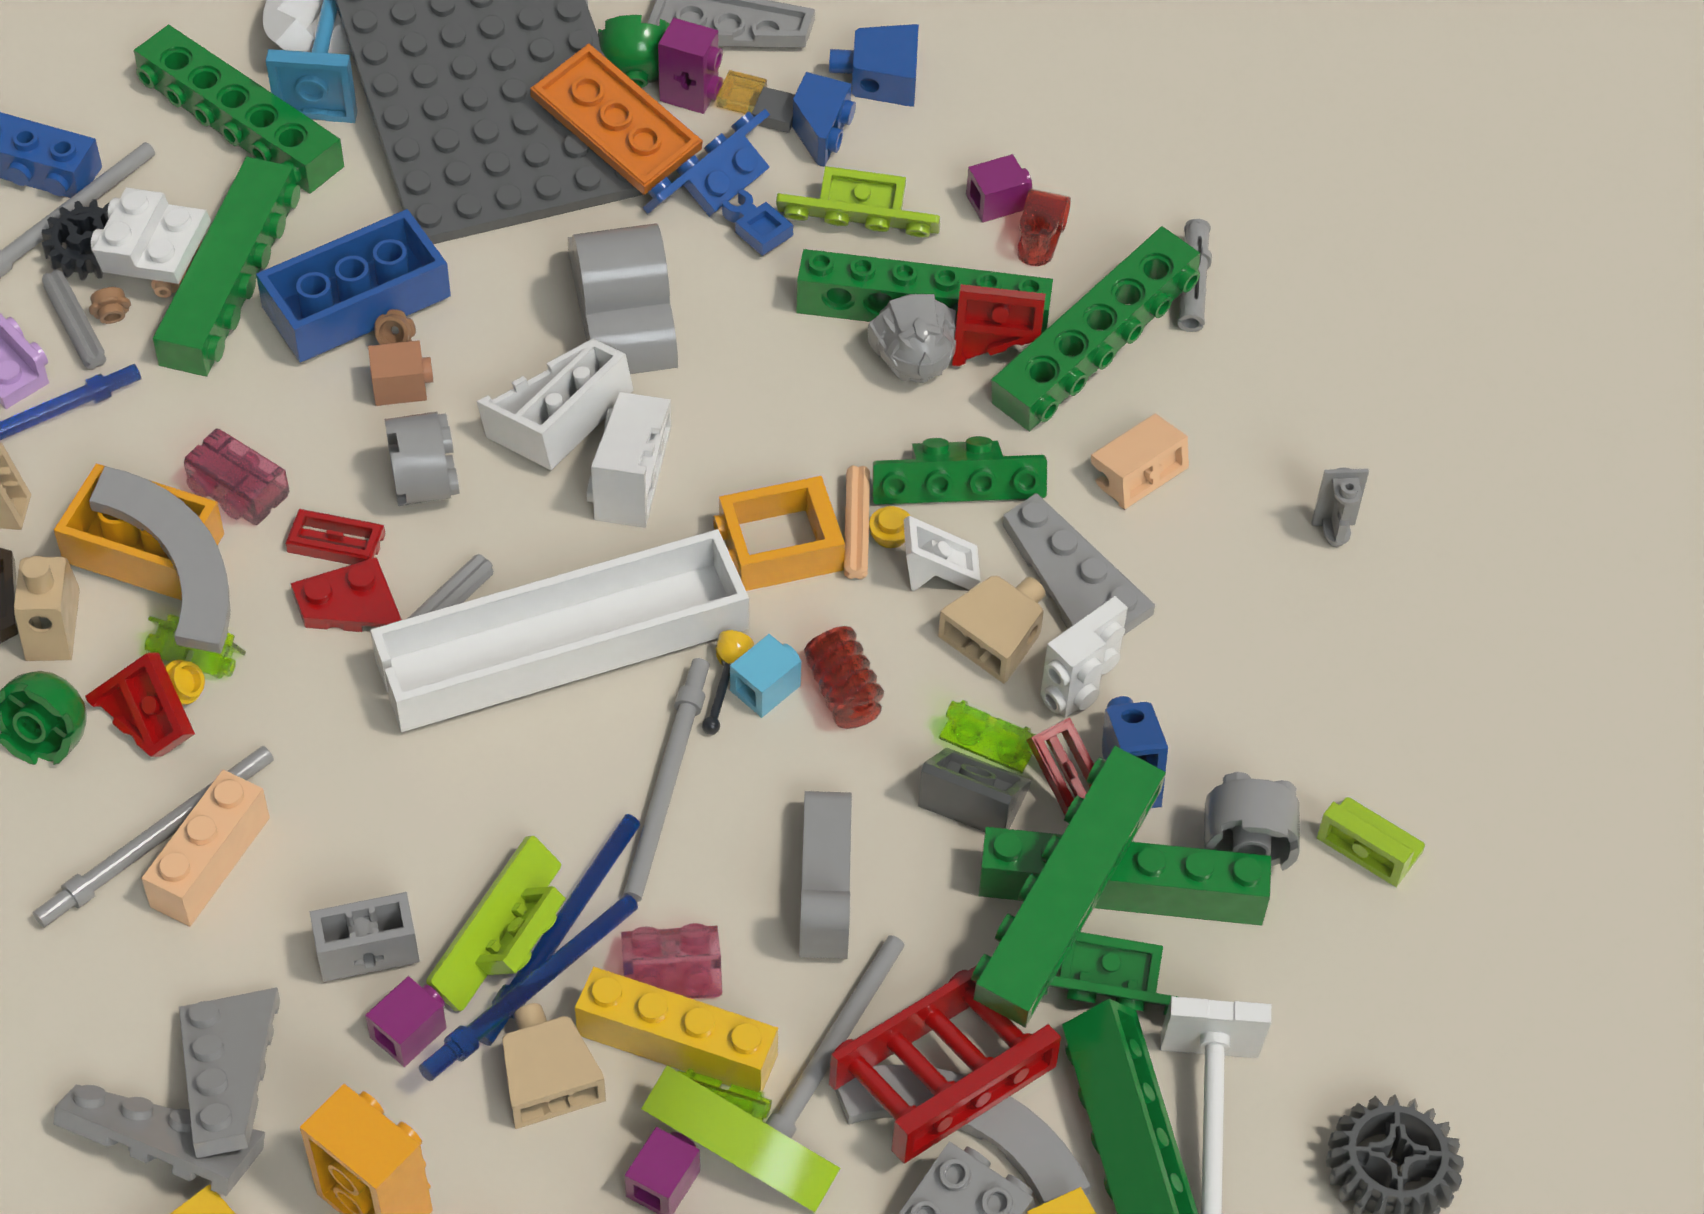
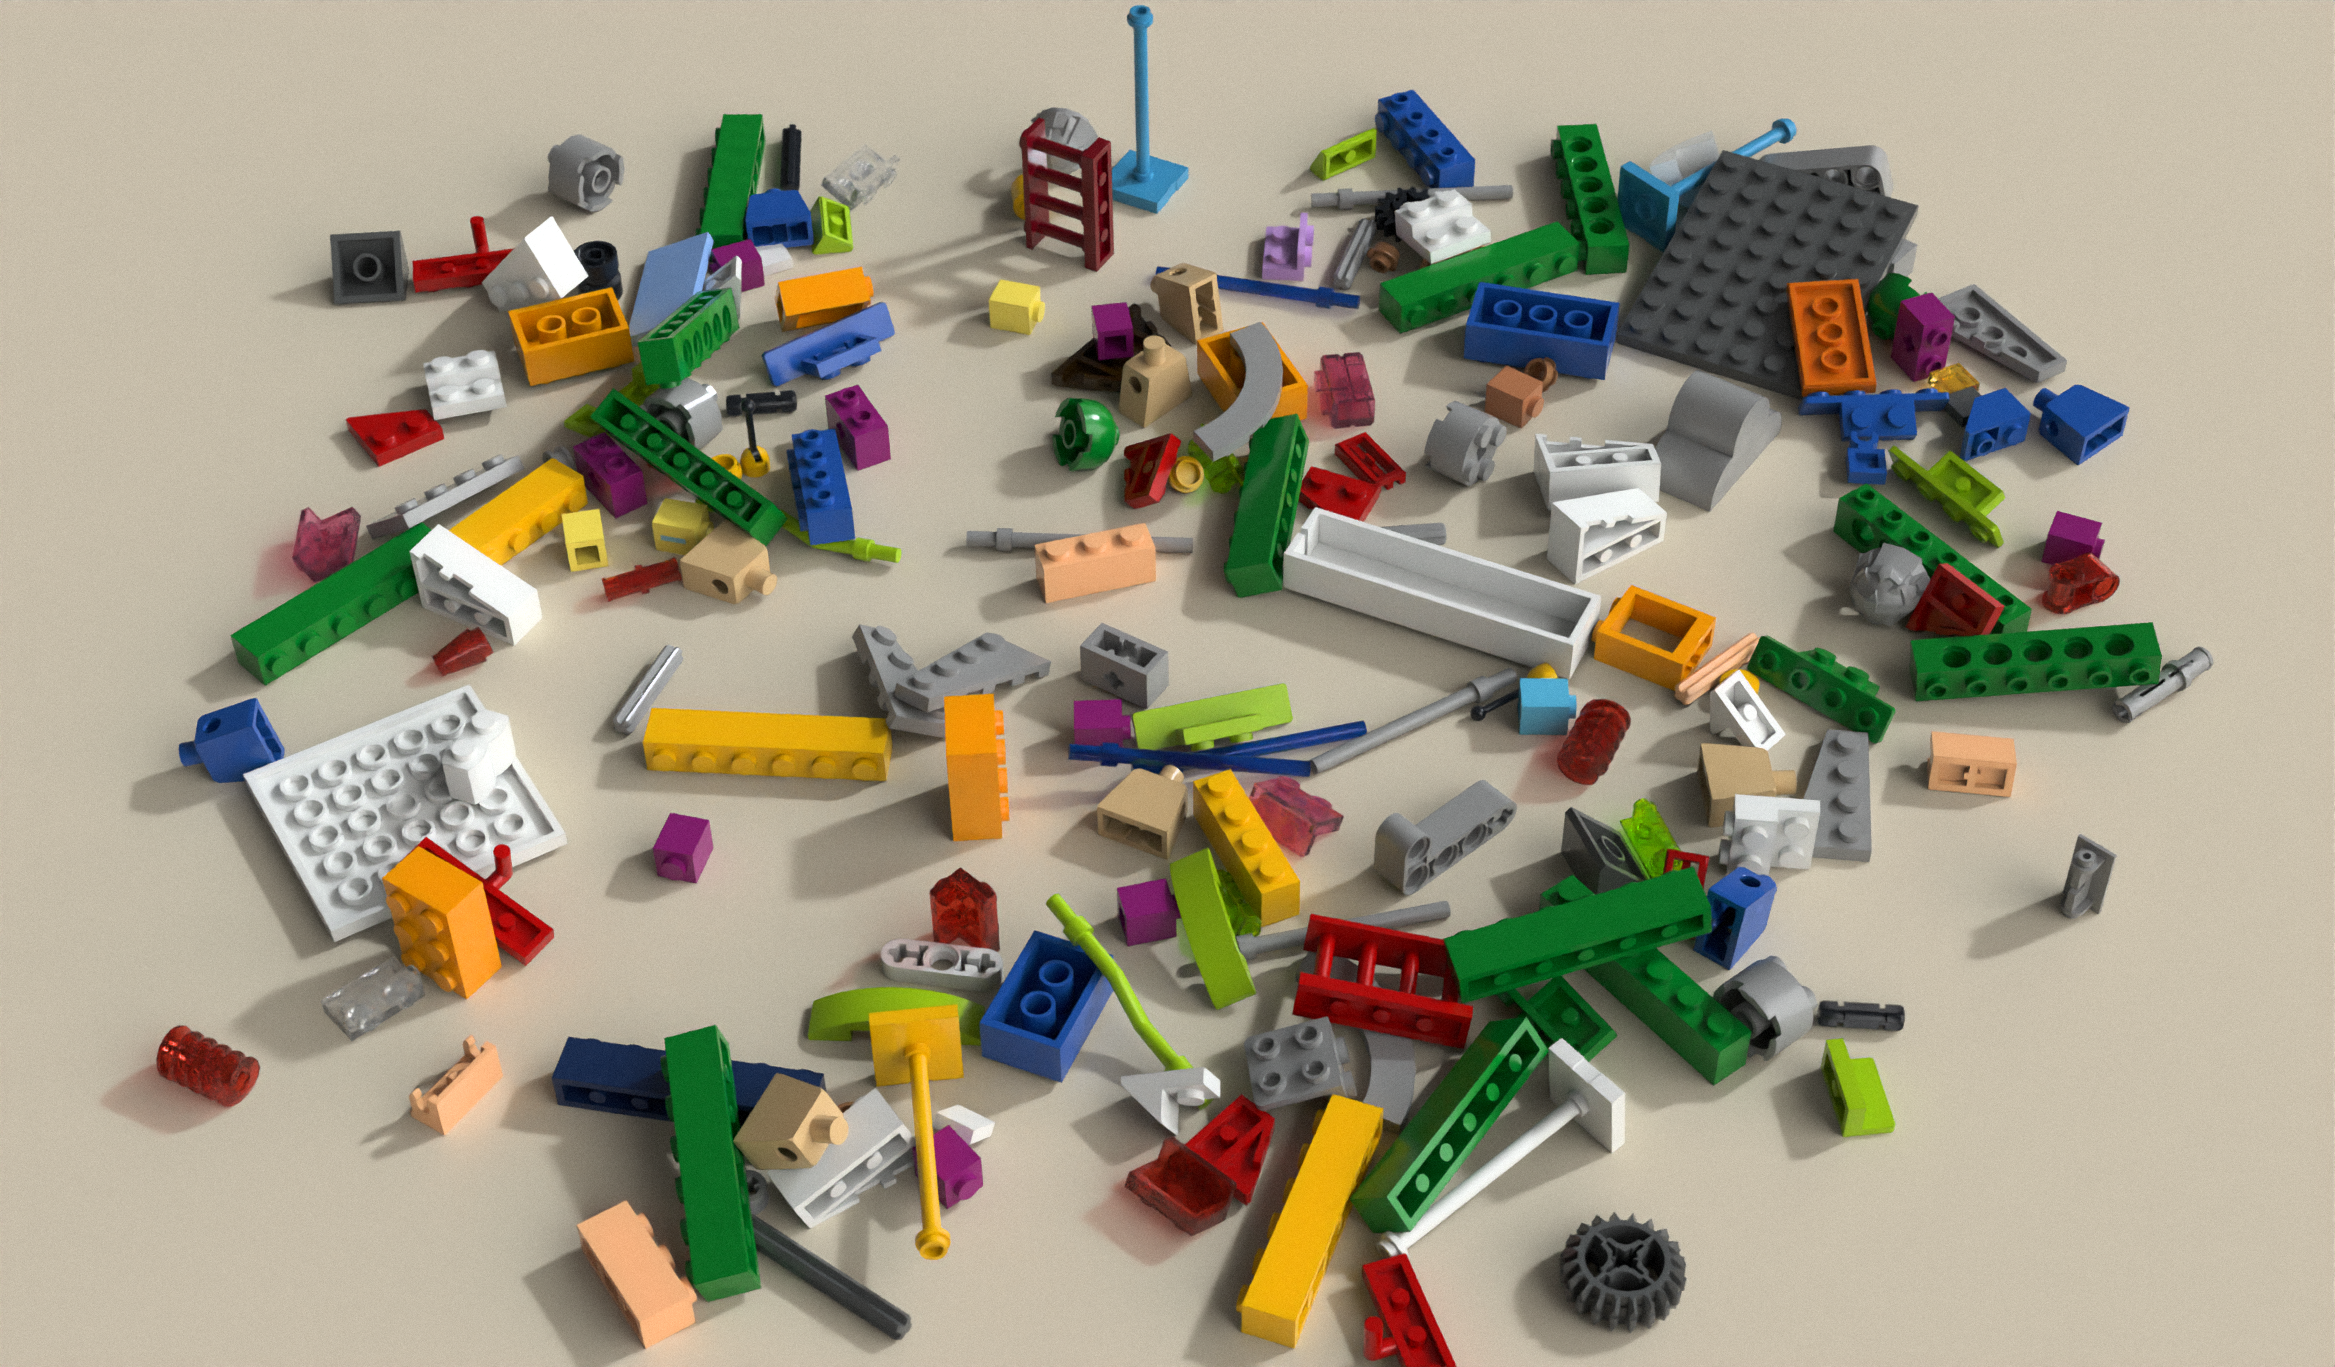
camera: 50 degrees right, 10 degrees down
none -> green brick [1223,414,1309,598]
none -> black axle [1817,1000,1905,1031]

